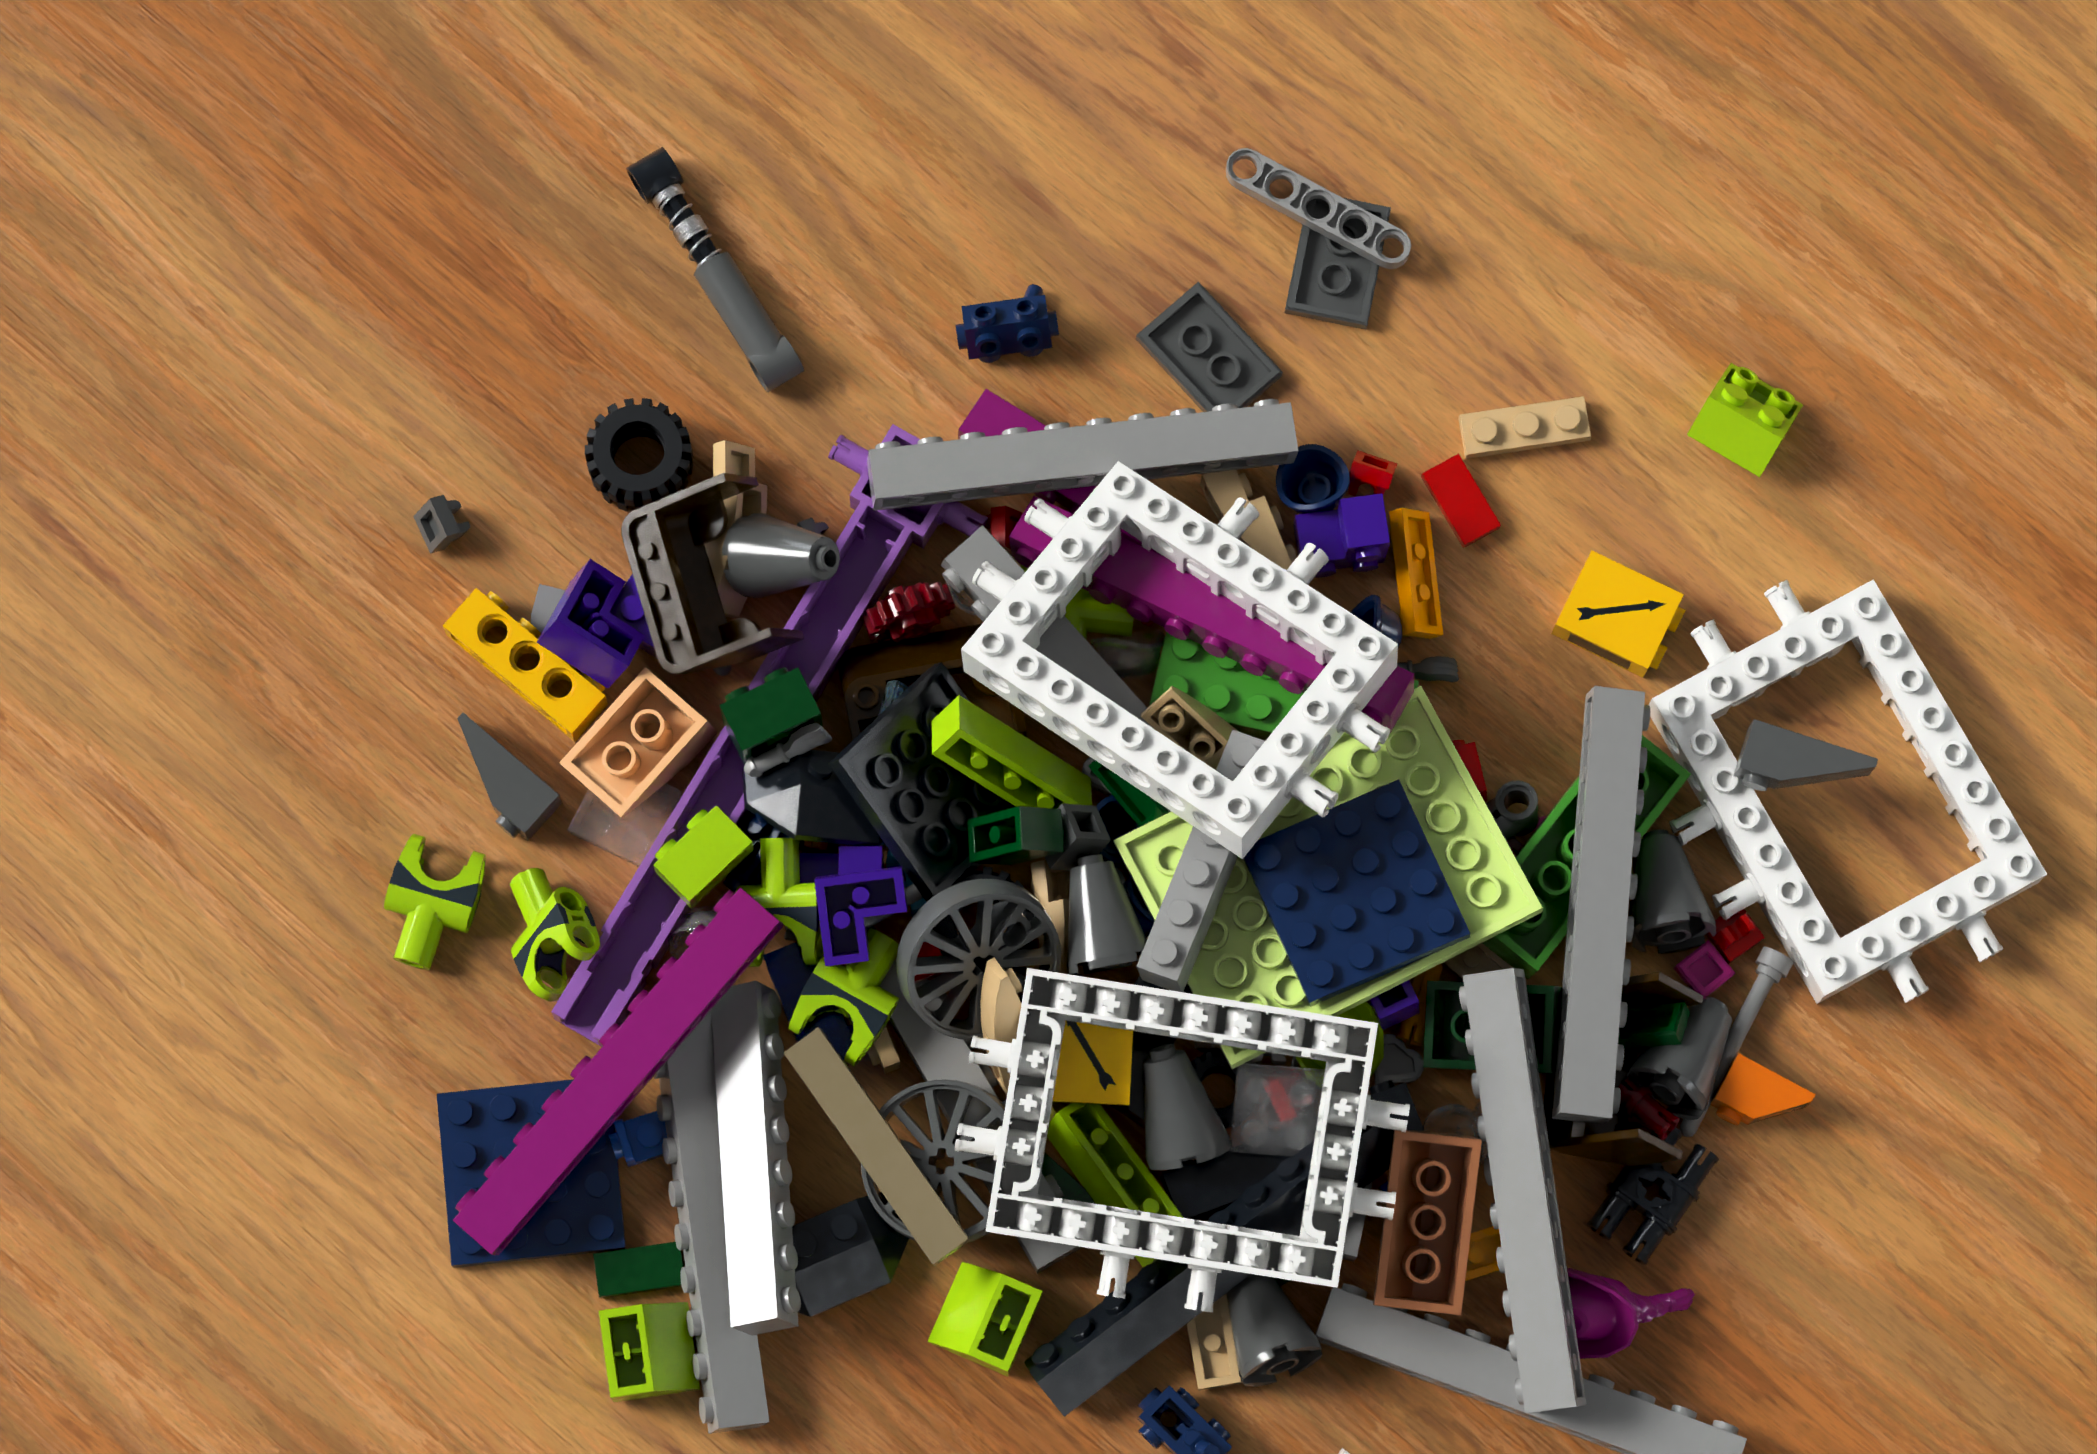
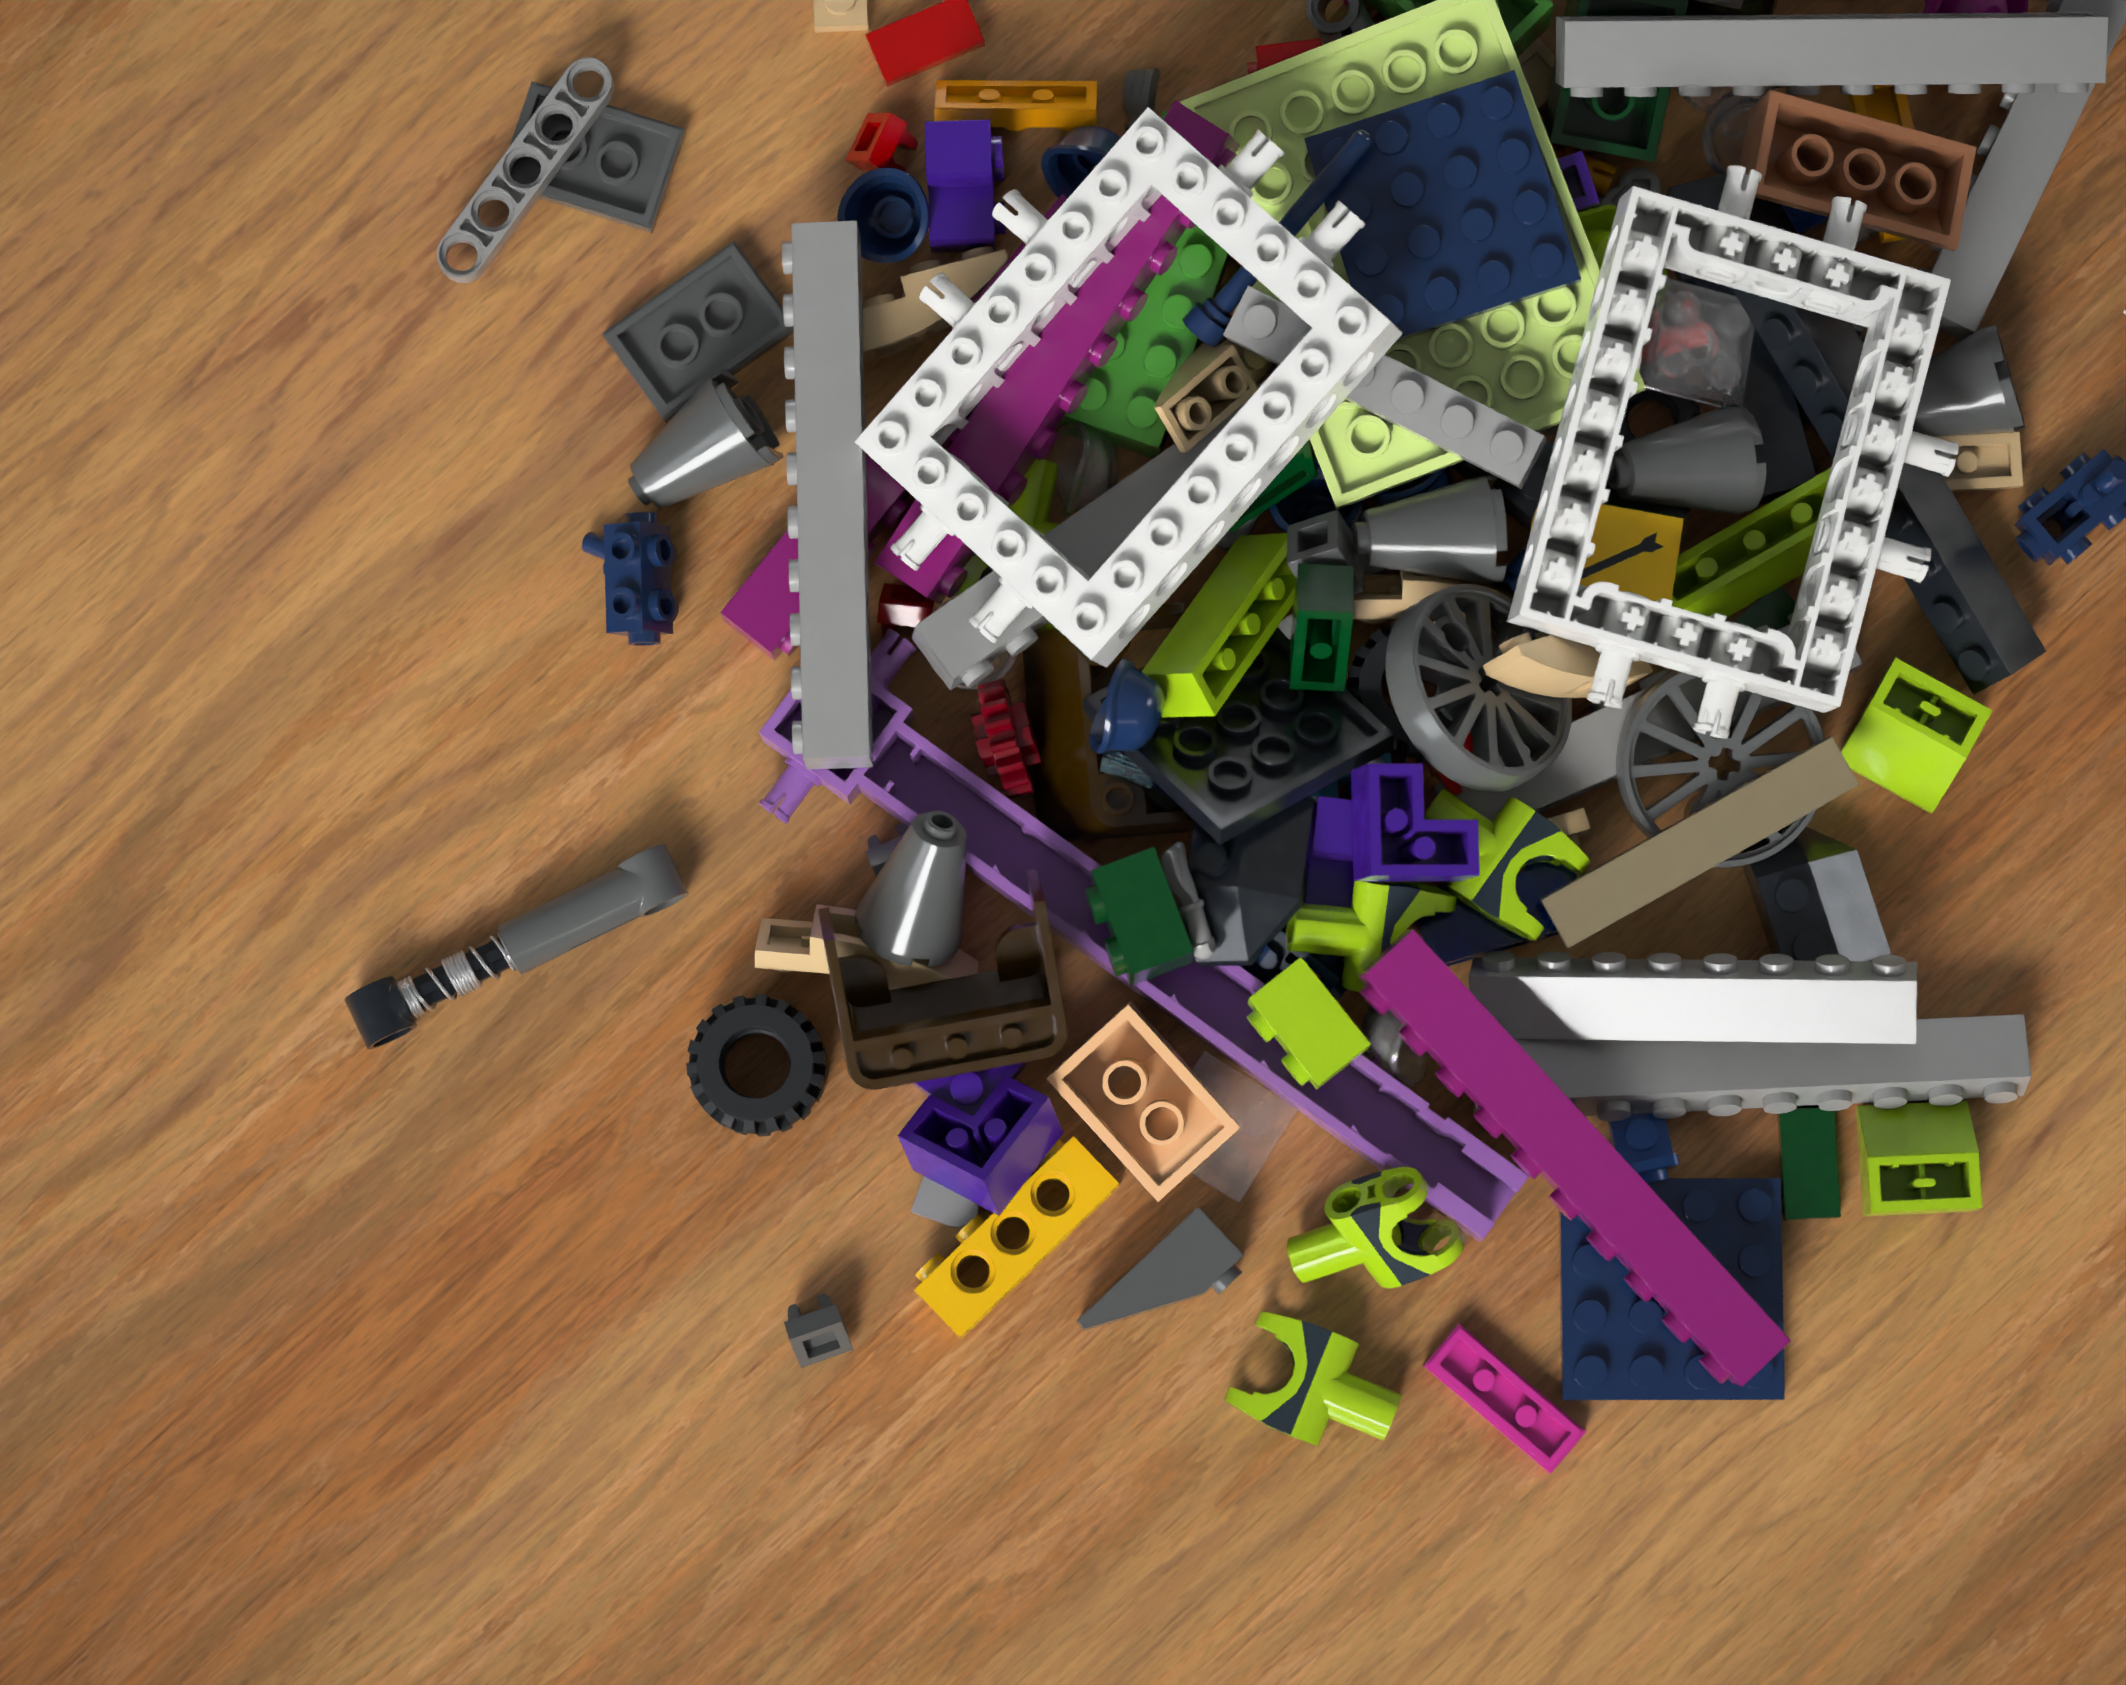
camera: 75 degrees left, 5 degrees up
none -> dark grey cone [628,369,783,509]
none -> dark blue helmet [1089,658,1164,754]
none -> dark blue piece [1182,130,1372,347]
none -> dark pink tile [1423,1324,1587,1474]

